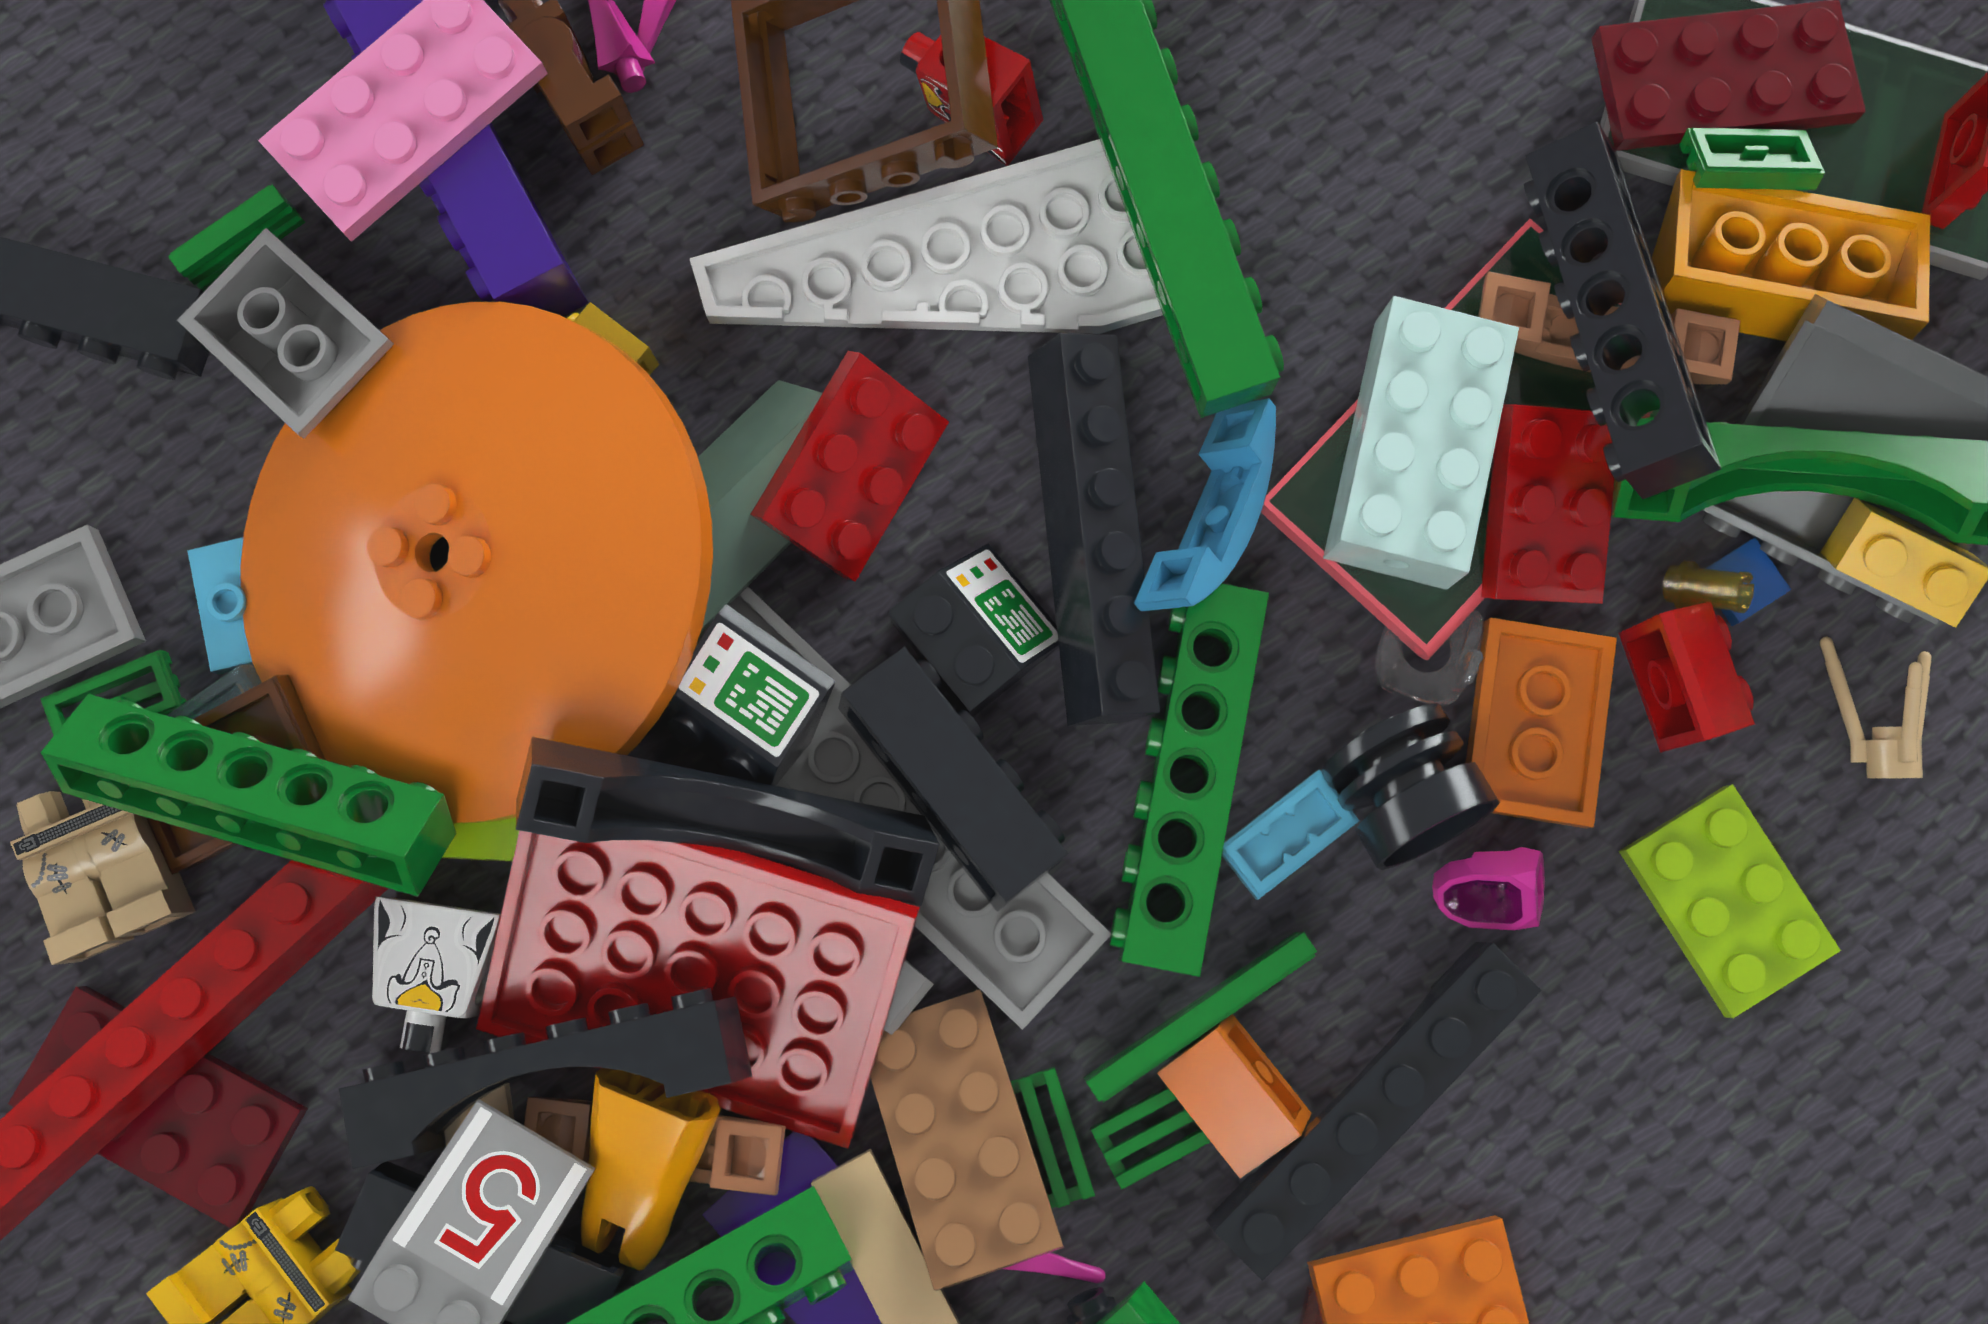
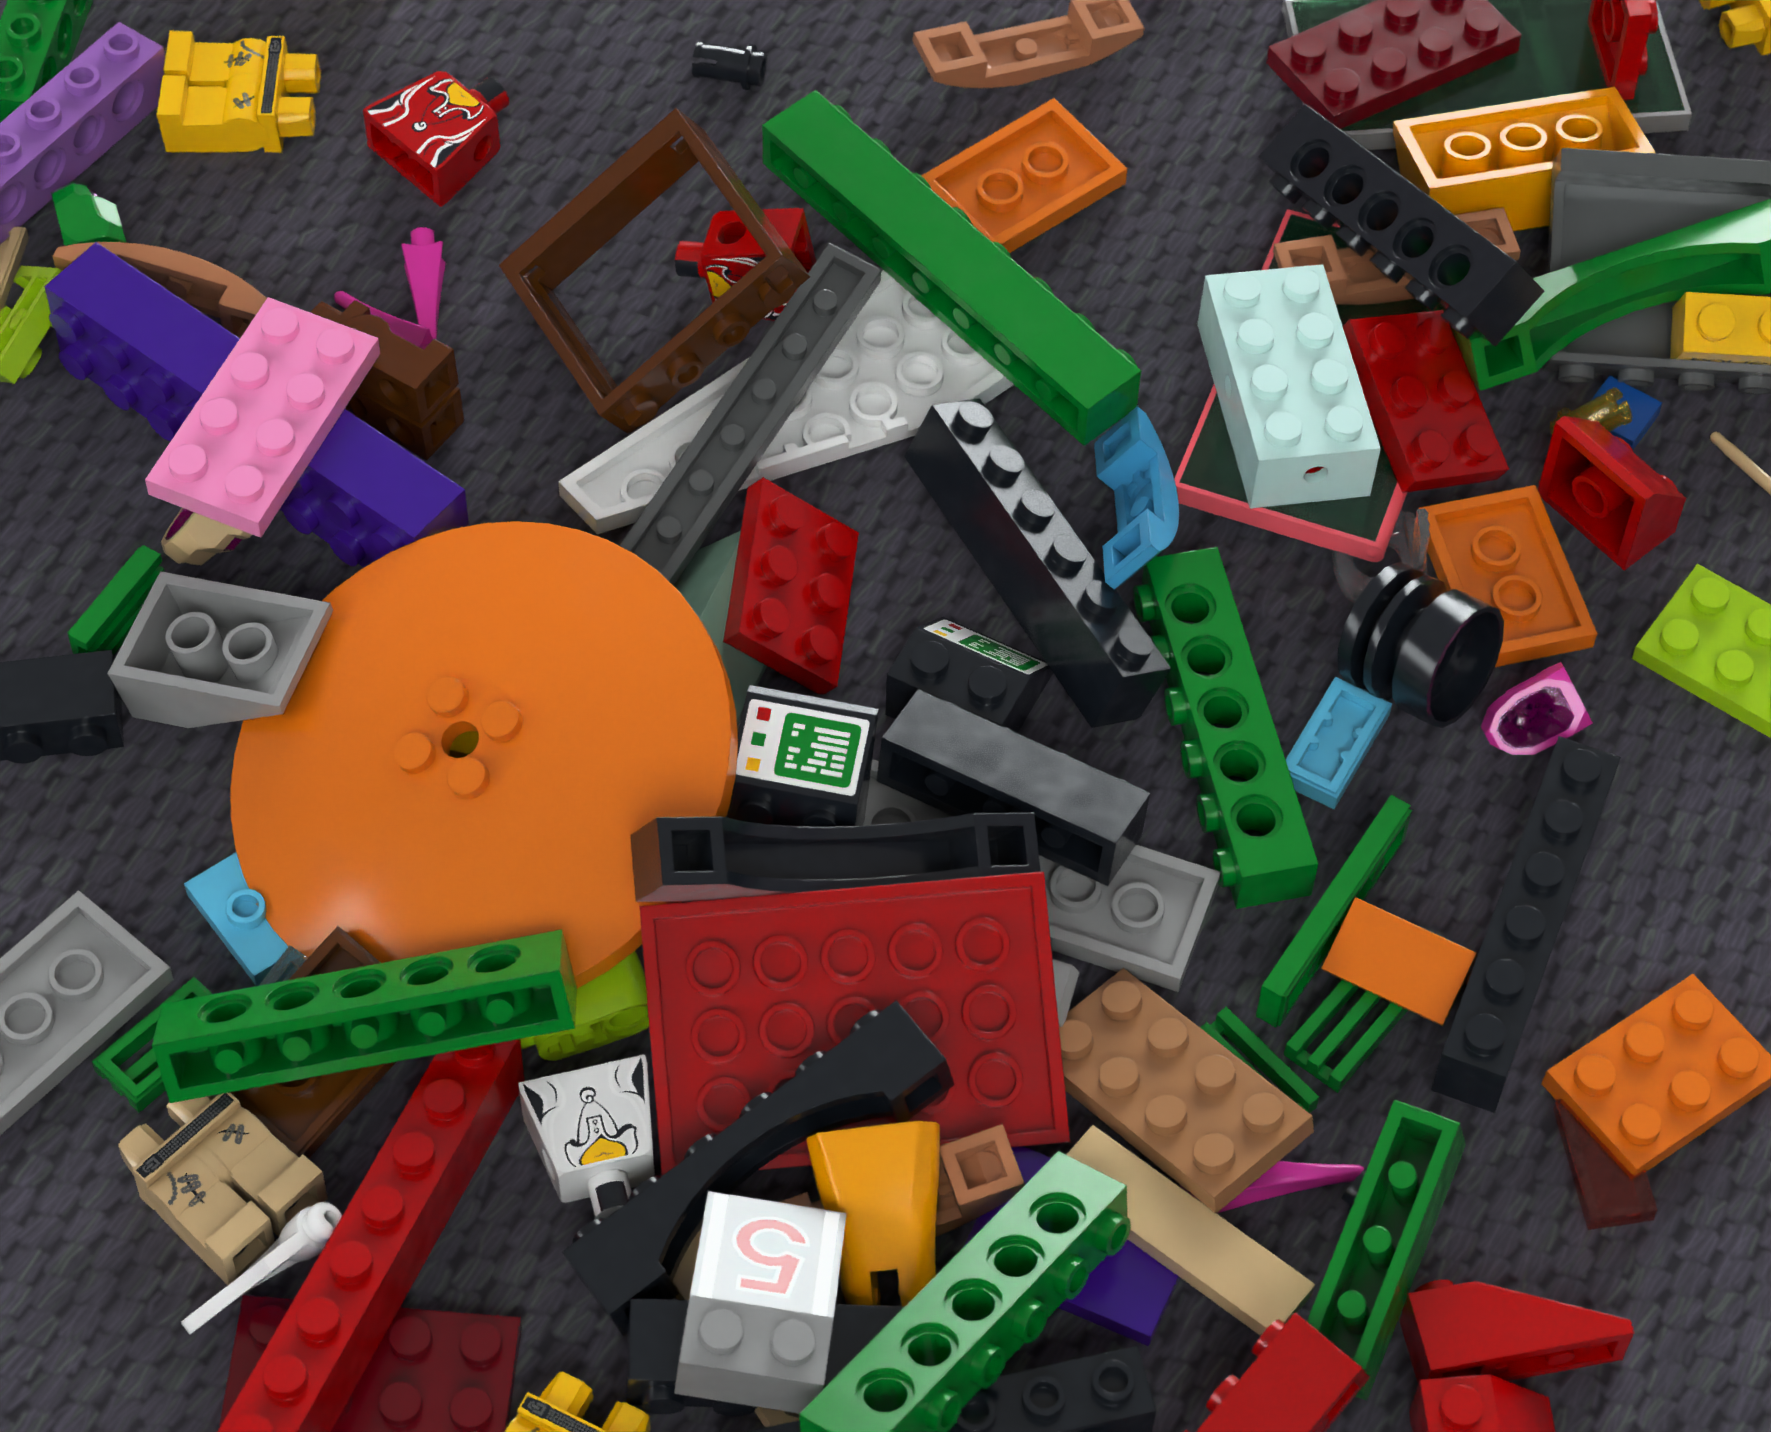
camera: 25 degrees left, 25 degrees down
green tile [1679,128,1825,190] -> none
none -> white arm [181,1202,342,1334]
none -> dark grey plate [620,242,882,586]
none -> orange plate [921,98,1127,253]

